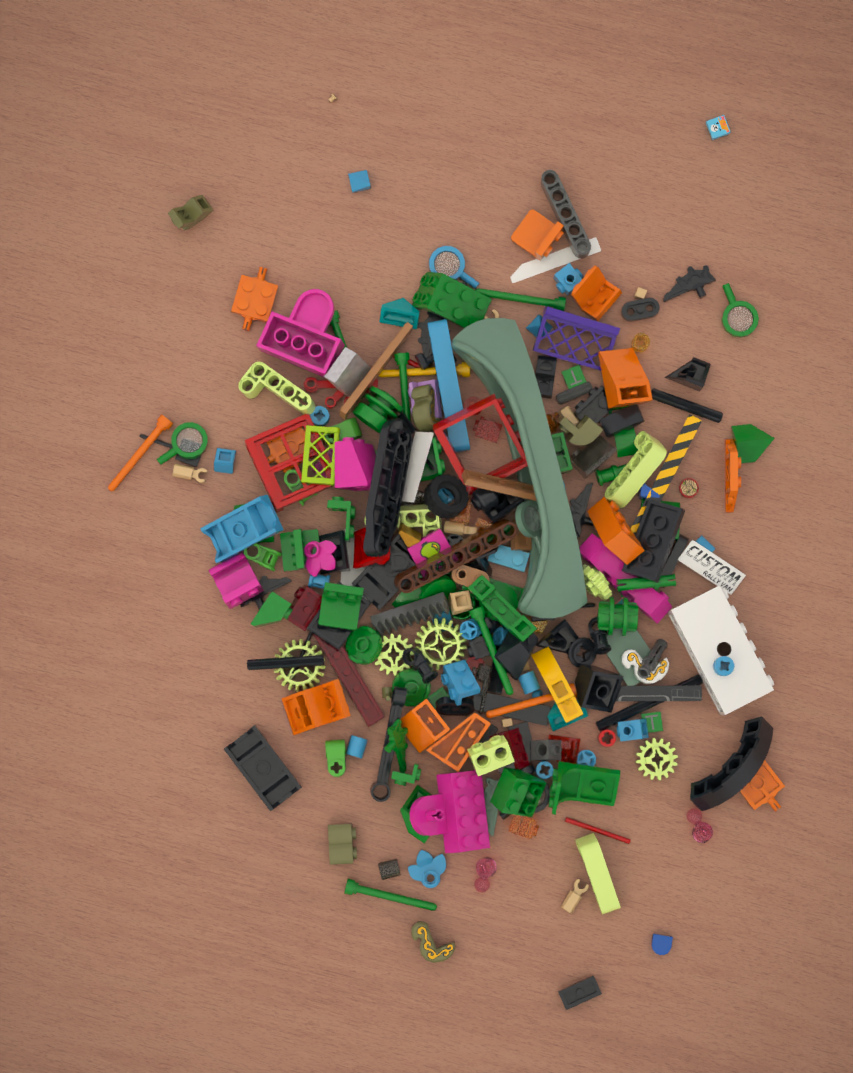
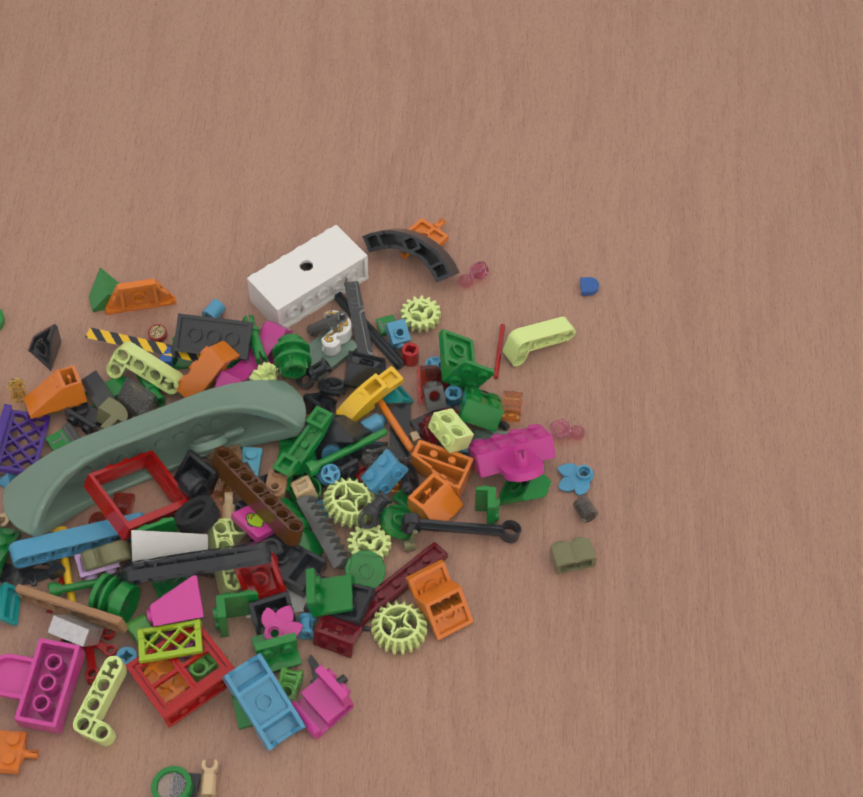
camera: 100 degrees left, 30 degrees down
dark azure slope [214,448,236,474] -> none
black piece [224,725,302,811] -> none
black axle [247,655,324,670] -> none
green slope [251,591,293,628] -> none
bright green piece [325,739,346,777] -> none
green piece [344,878,437,911] -> none
dark azure gear [346,735,368,759] -> none
green piece [384,719,408,773] -> none
pearl gold slope [399,523,422,548] -> none
olive animal [411,921,455,963] -> none
medium nougat tile [462,469,537,501] -> none
black plate [558,975,602,1010] -> none
tan bar [560,879,589,914] -> none
black axle [651,388,723,423] -> none
white sticker [678,540,746,595] -> none
dark azure wheel [713,656,735,676] -> none

